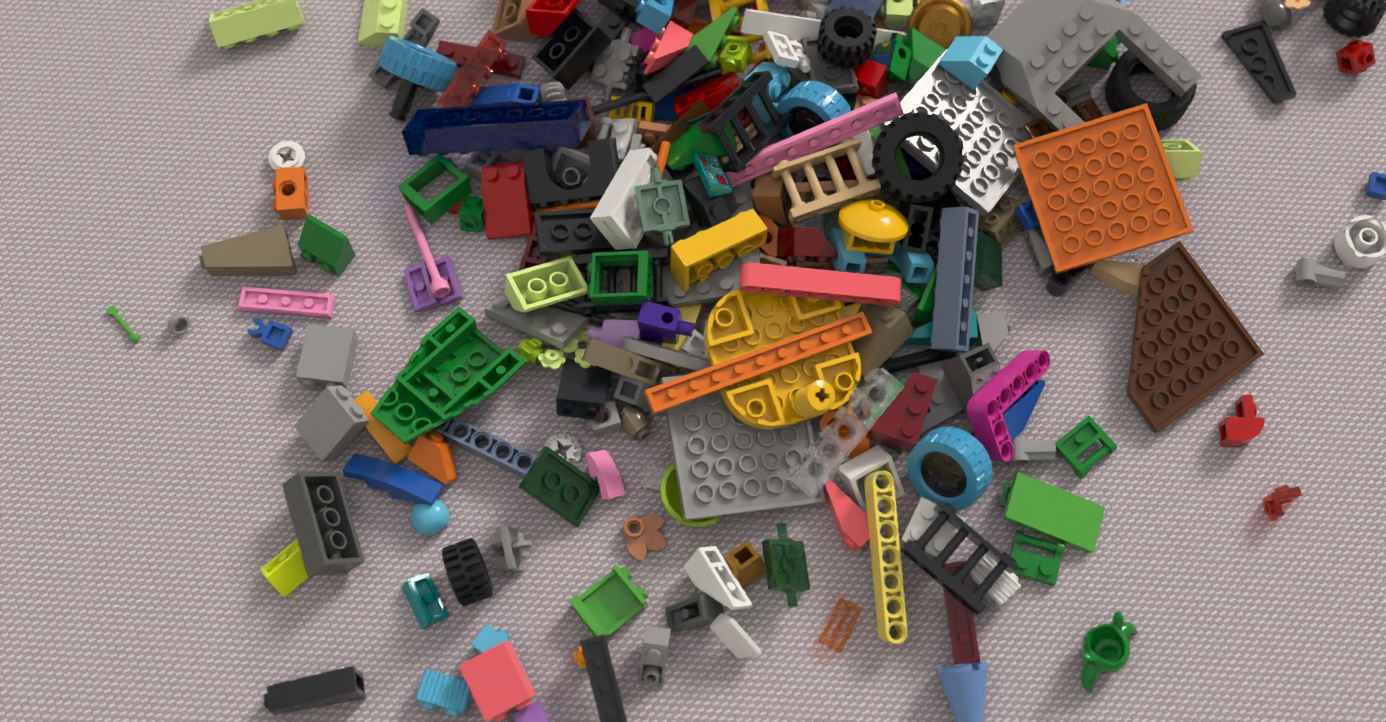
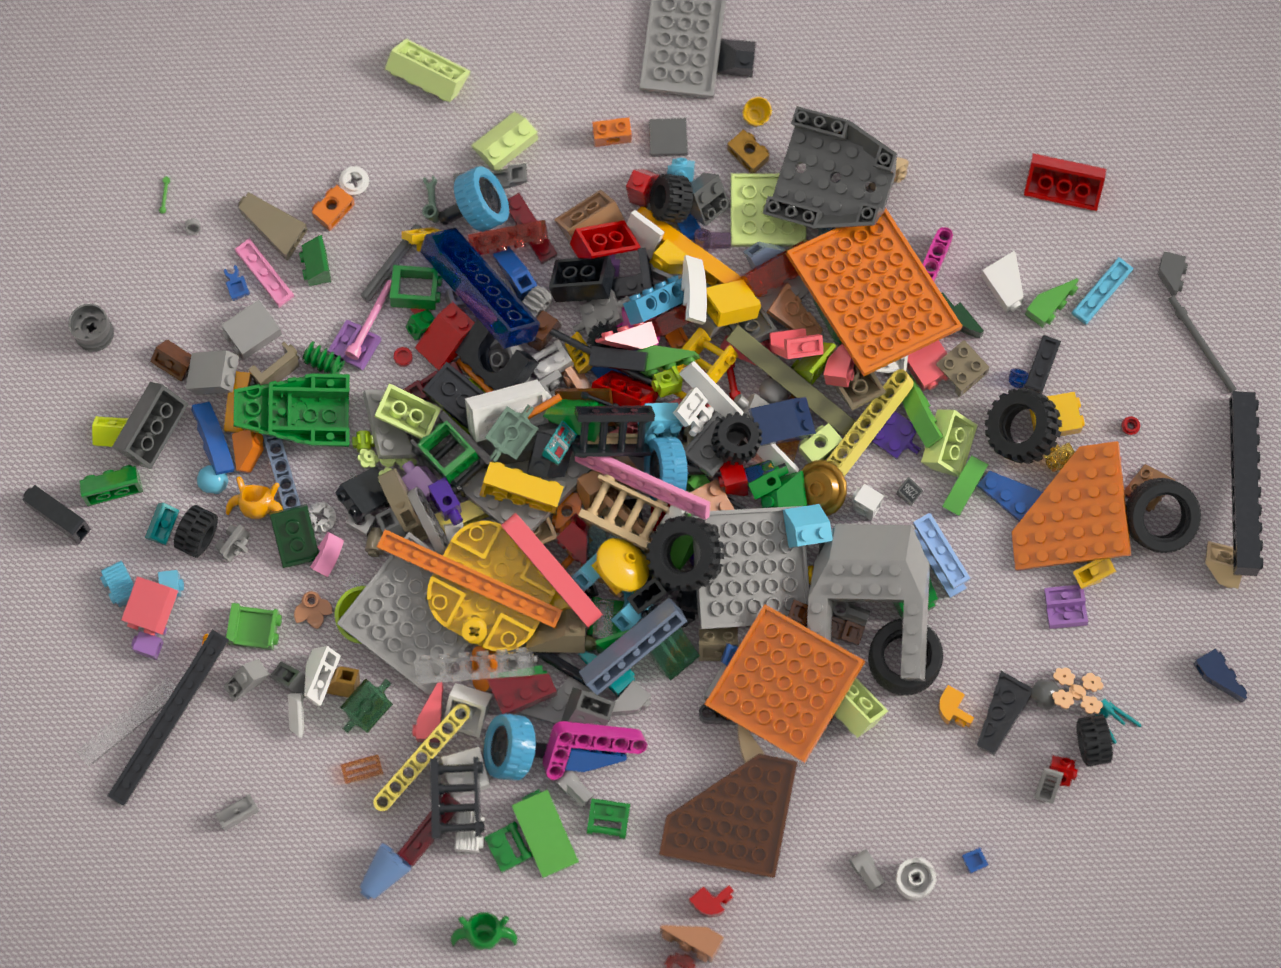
camera: 50 degrees right, 5 degrees up
none -> dark grey wheel [68,304,114,352]
none -> green slope [79,465,143,507]
none -> reddish brown panel [150,339,191,382]
none -> light orange piece [226,476,283,519]
none -> dark tan panel [248,342,300,385]
none -> green piece [302,341,345,374]
none -> dark grey axle [361,224,422,301]
none -> red tile [394,347,413,367]
none -> yellow slope [401,227,443,254]
none -> sand green brick [422,175,439,223]
none -> nougat slope [660,925,724,963]
none -> light orange brick [938,685,974,728]
none -> light grey slope [1034,767,1063,804]

